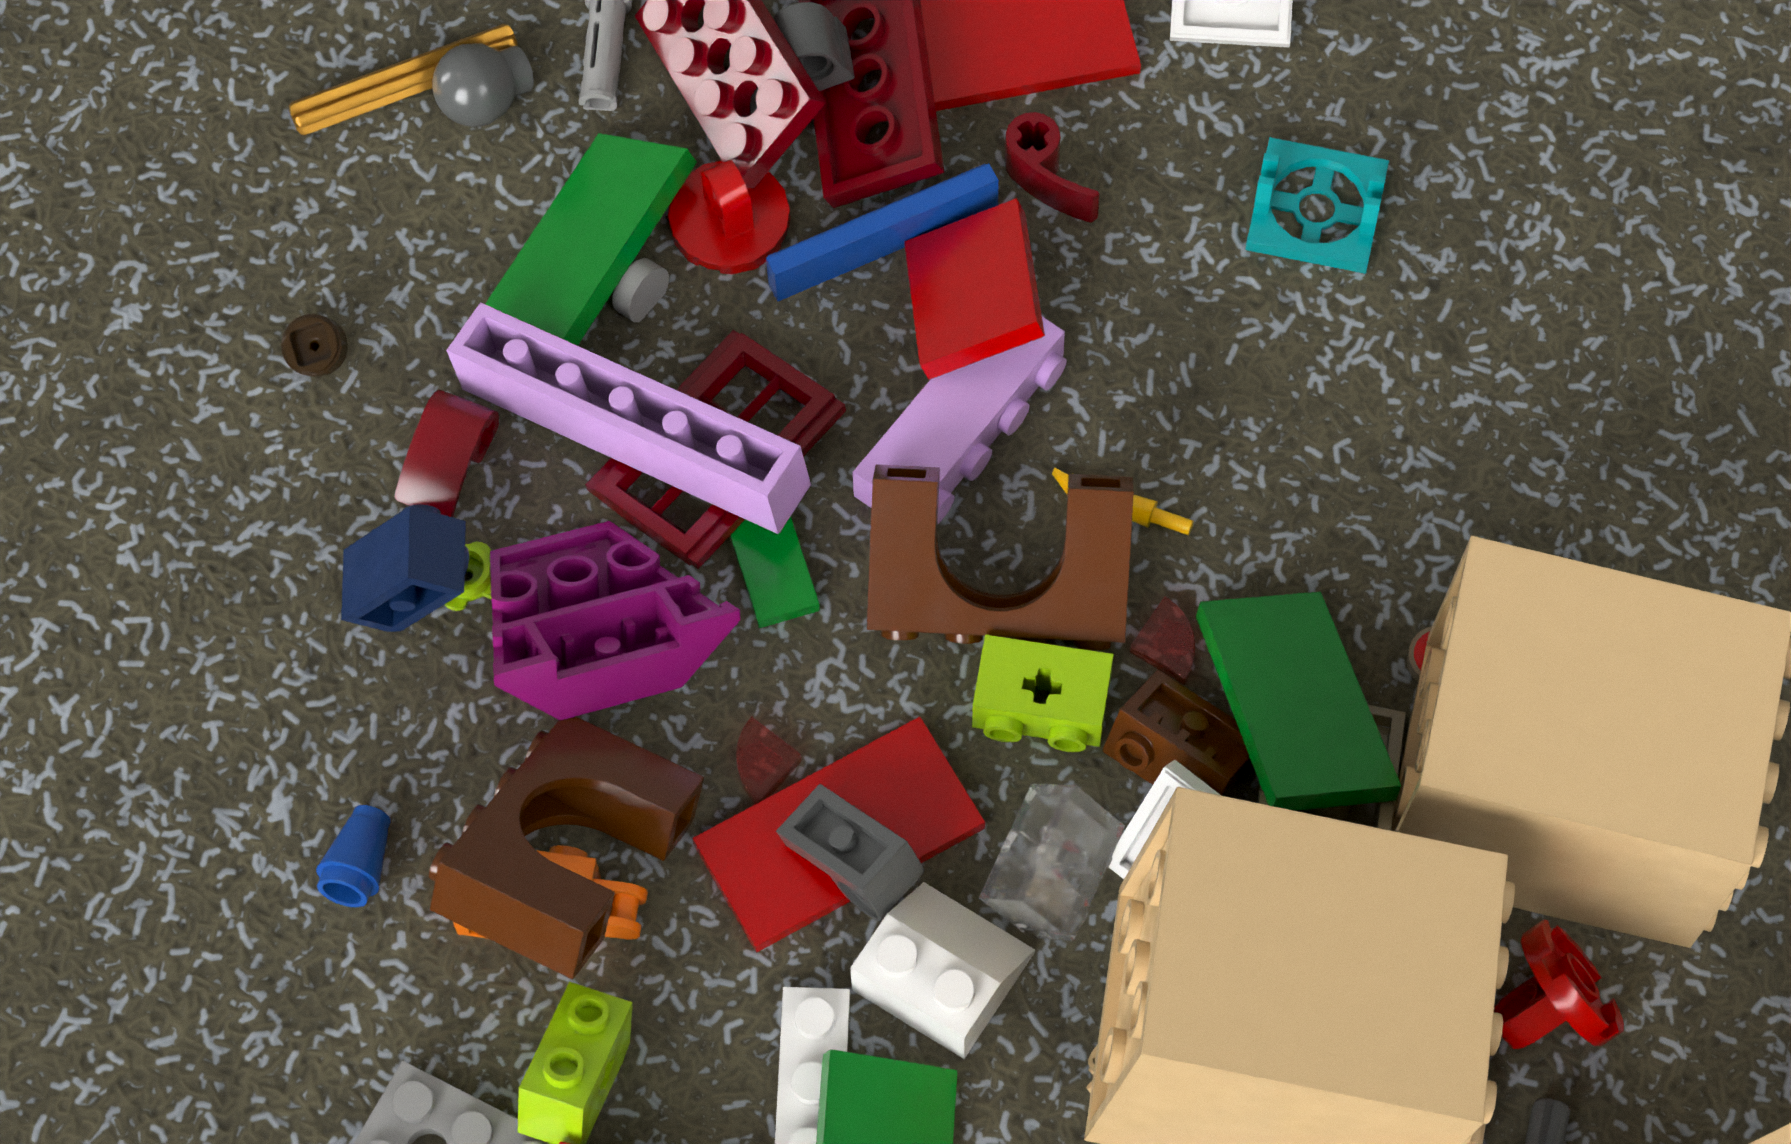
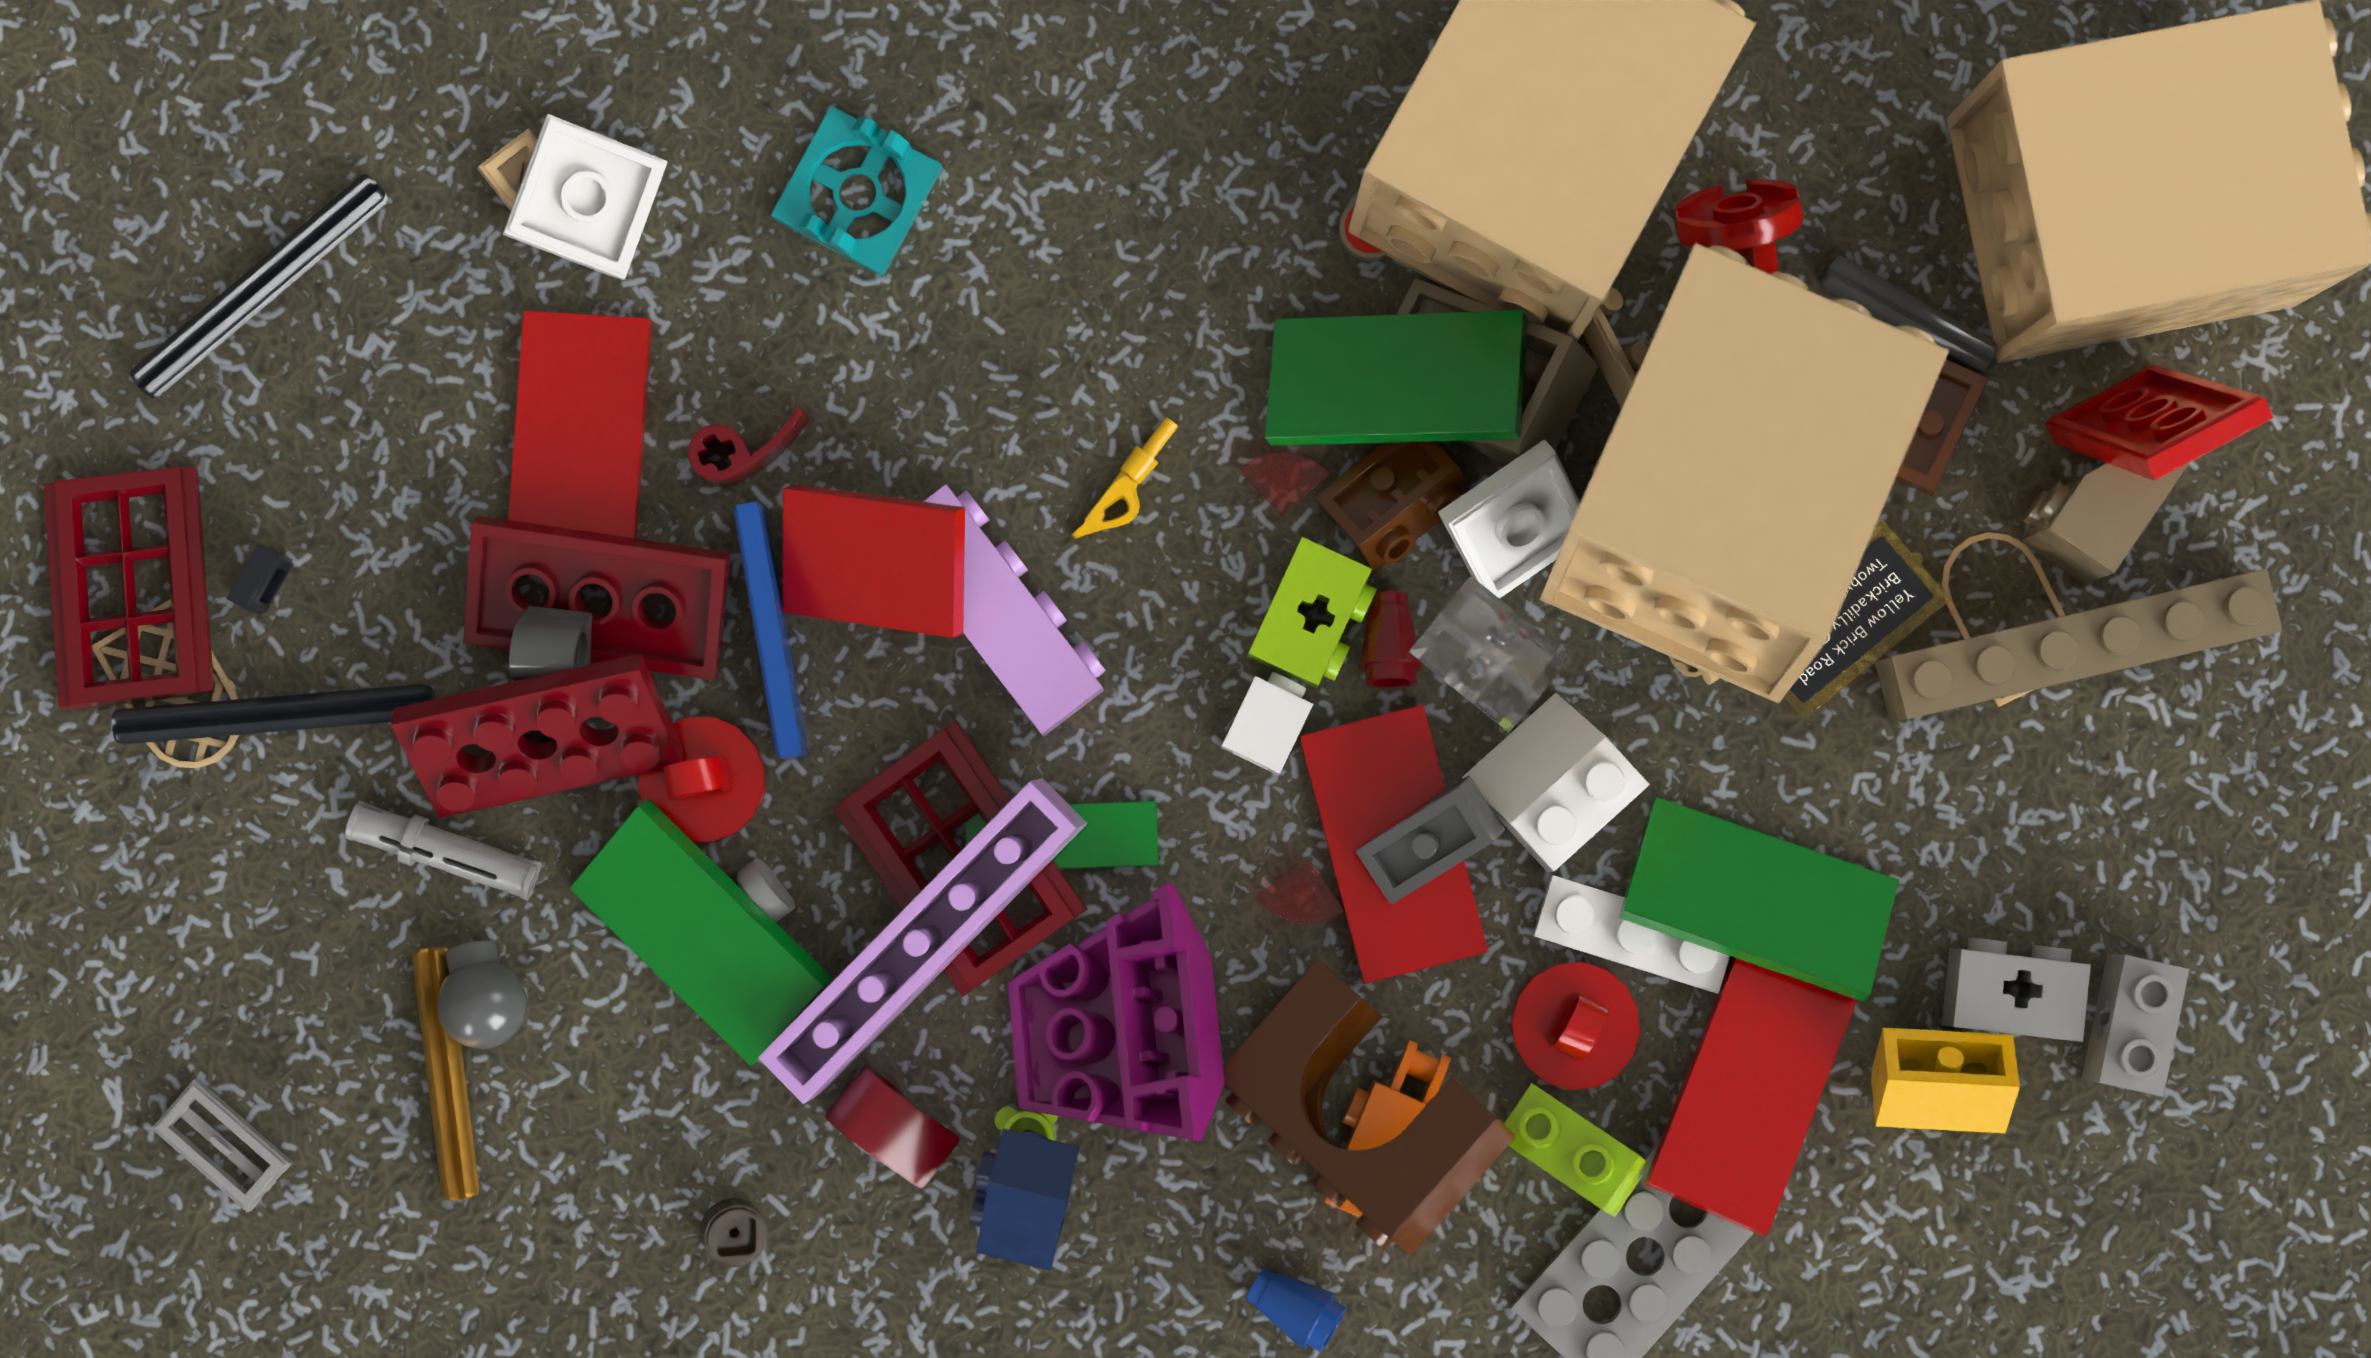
camera: 70 degrees left, 20 degrees up
reddish brown arch [867,464,1134,650] -> none
none -> white brick [1222,672,1313,776]
none -> dark red cone [1359,591,1423,689]
none -> red tile [1511,962,1640,1090]

